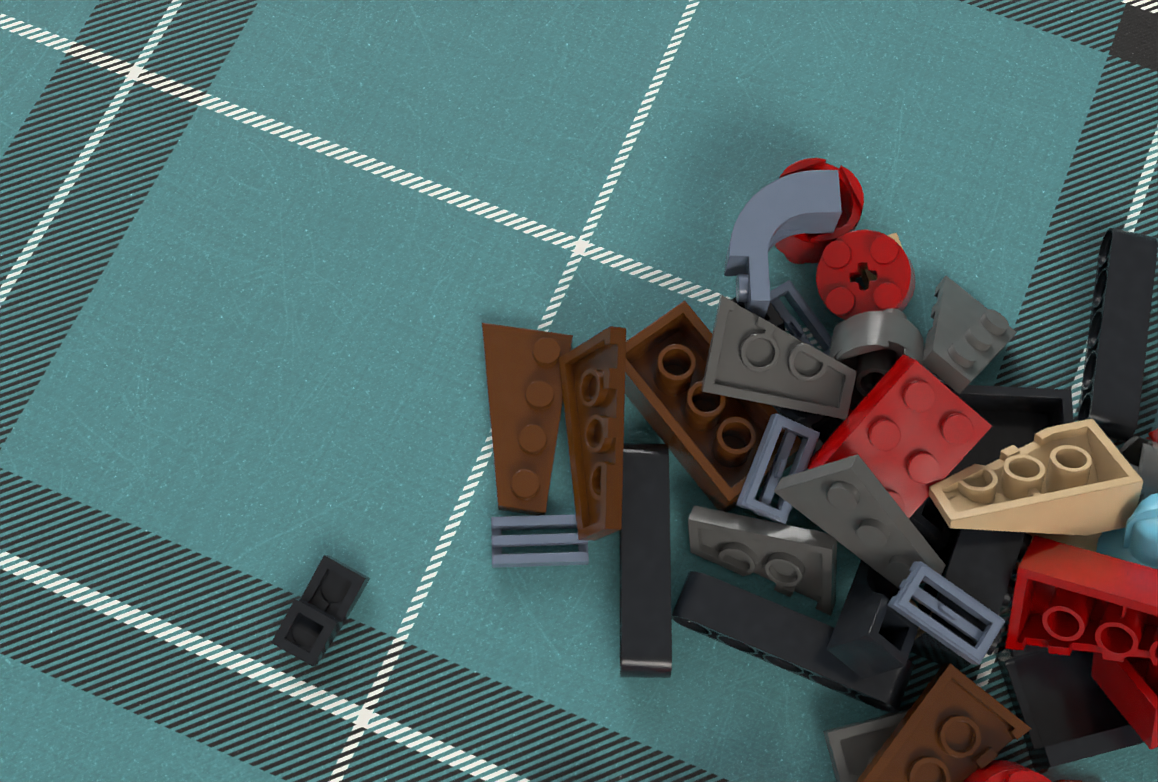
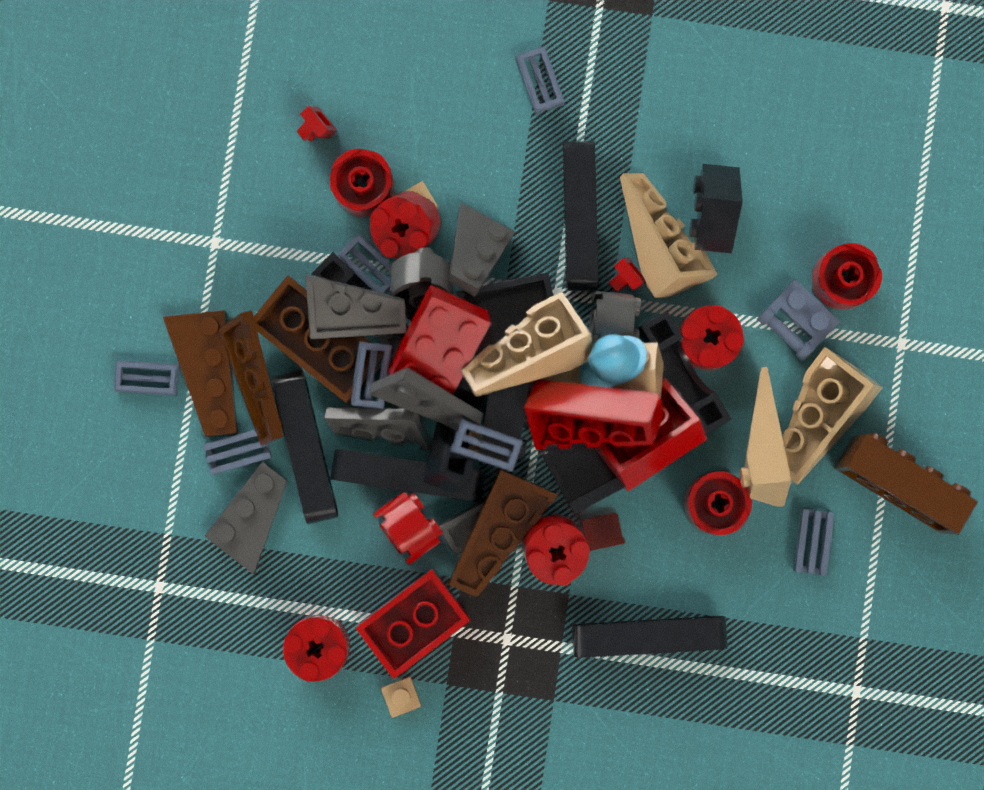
camera: 10 degrees left, 15 degrees up
black slope [271,555,370,667] -> none
sand blue arch [724,170,842,319] -> none
none -> sand blue tile [114,360,180,396]
none -> dark grey wing [205,462,288,574]
none -> red tile [296,106,338,142]
none -> red brick [373,491,443,565]
none -> sand blue tile [516,46,565,115]

